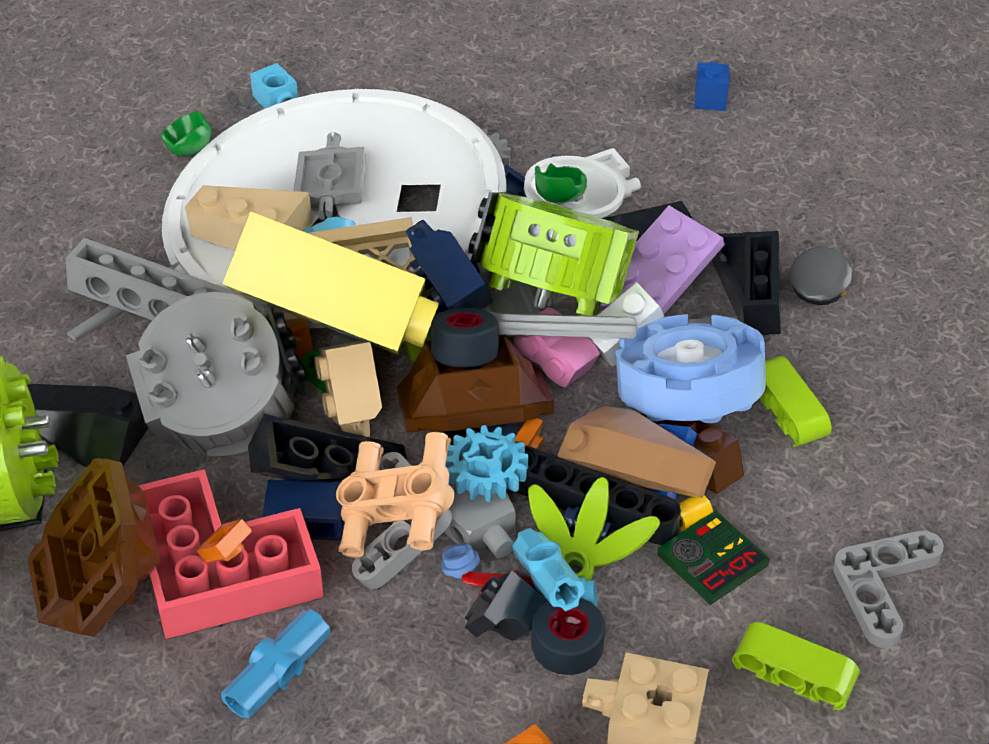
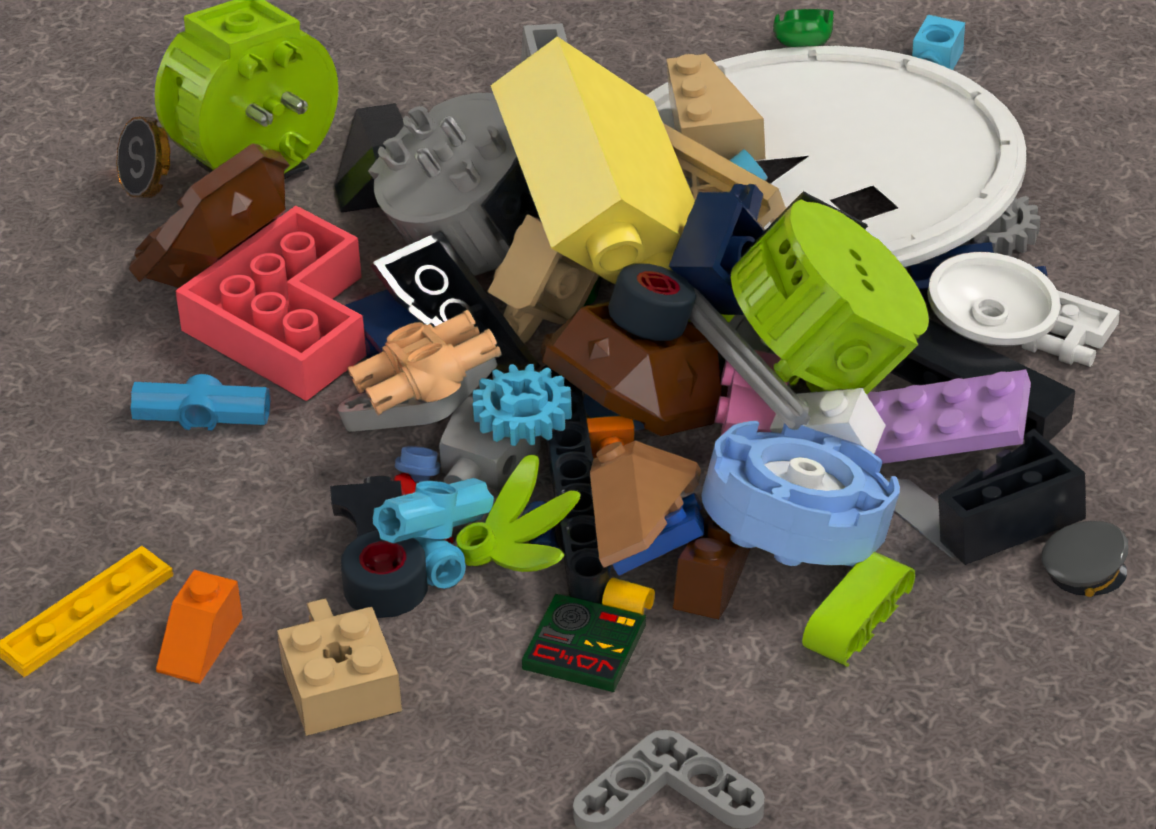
camera: 60 degrees right, 5 degrees down
orange plate [196,519,252,563] -> none
light grey plate [294,132,366,221] -> none
green hair [535,163,587,205] -> none
lime beam [732,622,860,710] -> none

